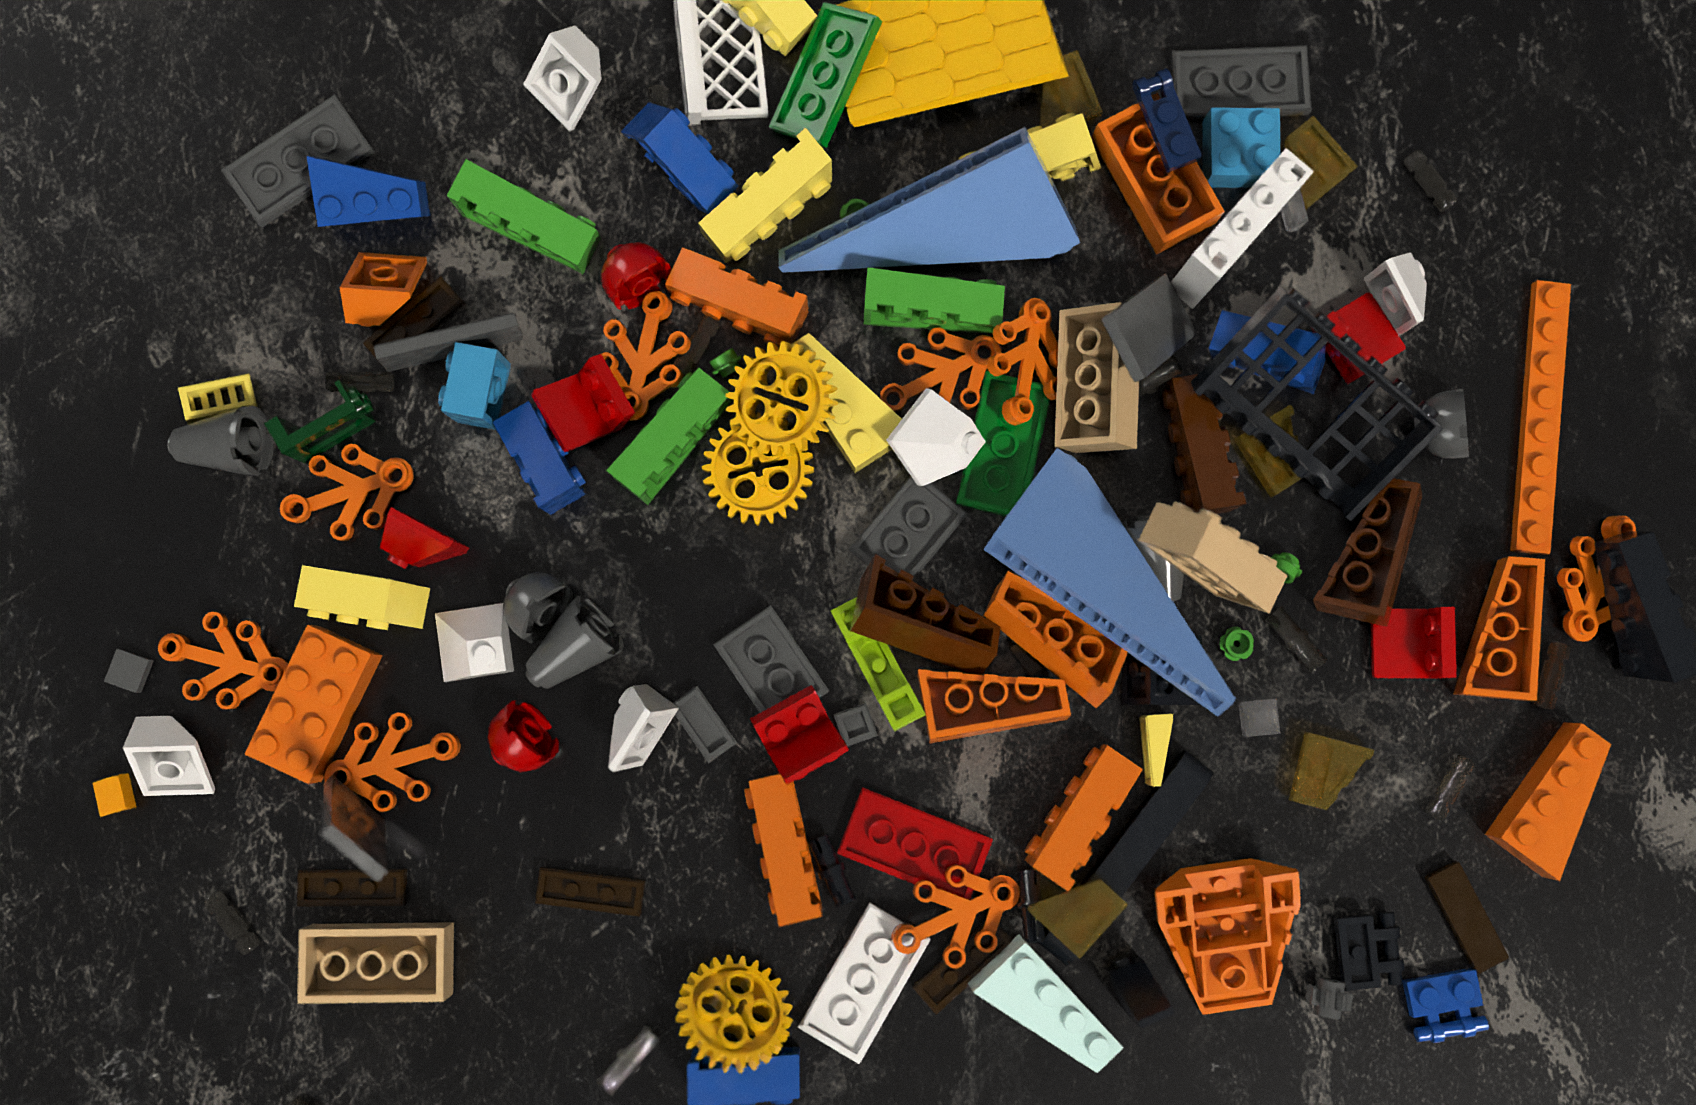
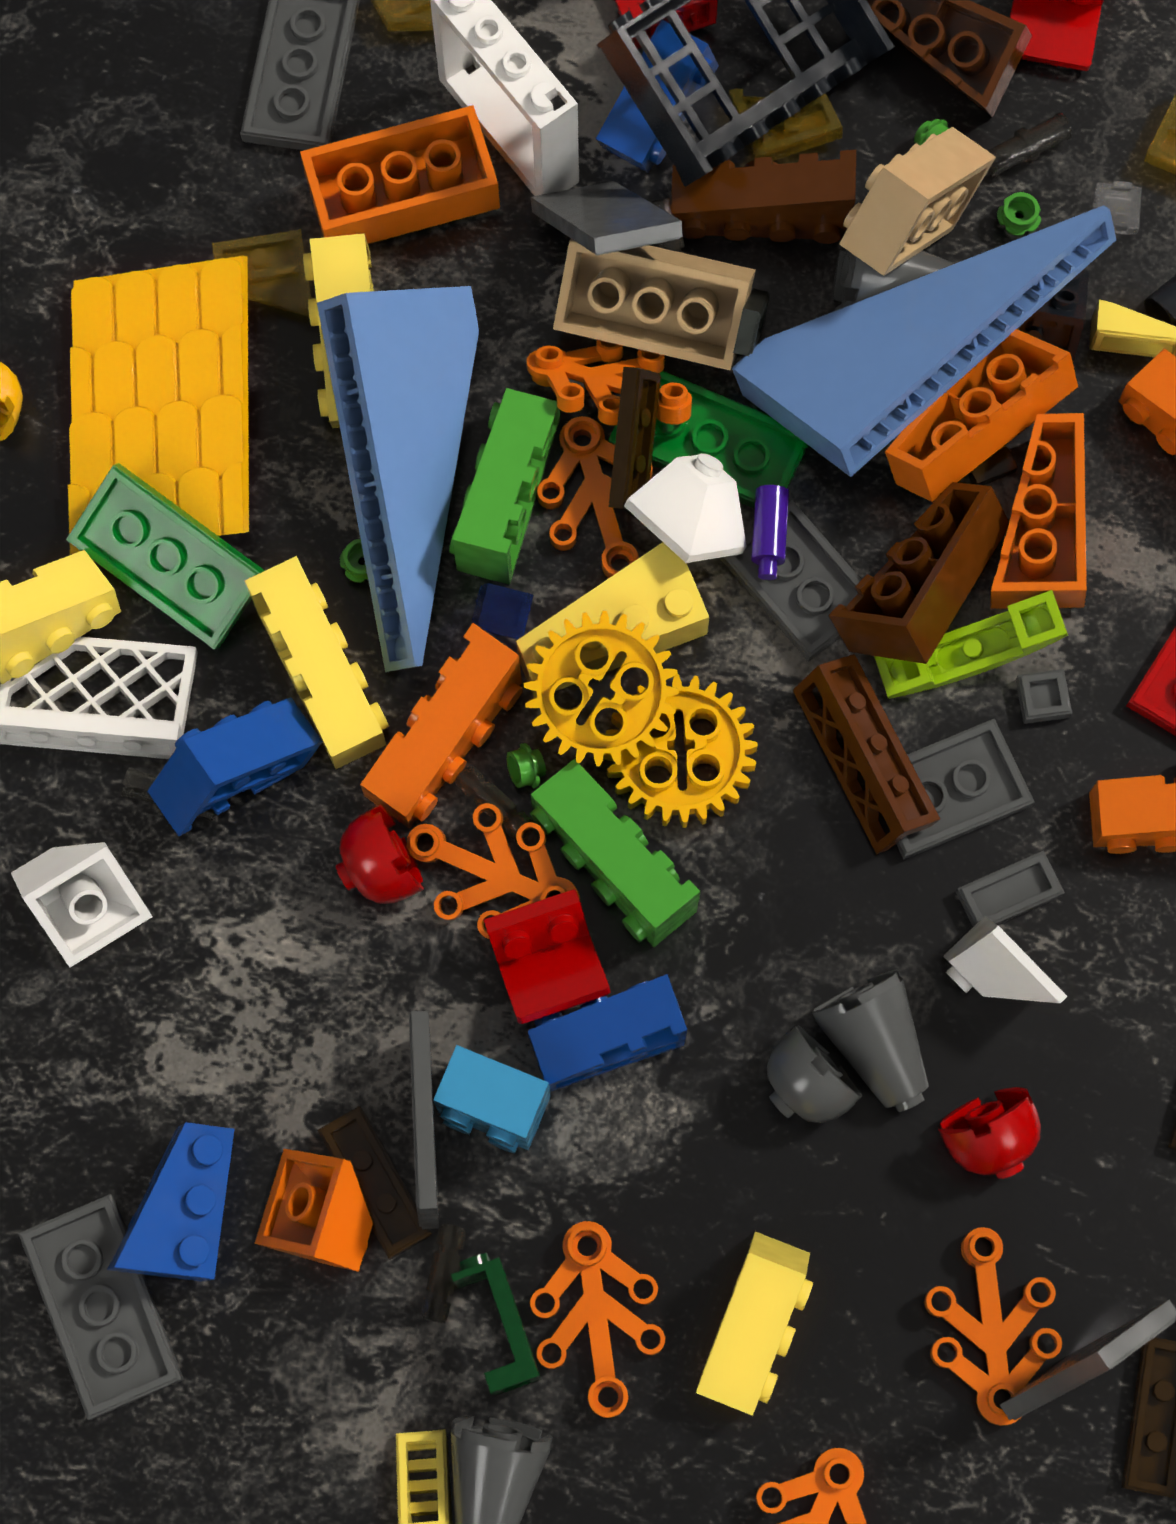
camera: 75 degrees left, 10 degrees down
orange brick [245,625,383,784] -> none
red slope [380,507,469,569] -> none
white slope [435,603,514,682] -> none
bright green wedge [447,159,601,274] -> none
red bracket [750,685,849,784] -> none
dark blue plate [1133,68,1202,173] -> none
dark azure brick [1202,108,1281,188] -> none
none -> clear blue panel [471,583,534,640]
none -> dark brown tile [609,367,661,510]
none -> pearl dark grey tile [733,288,770,356]
none -> dark purple cylinder [751,485,789,580]
none -> reddish brown fence [793,654,940,854]

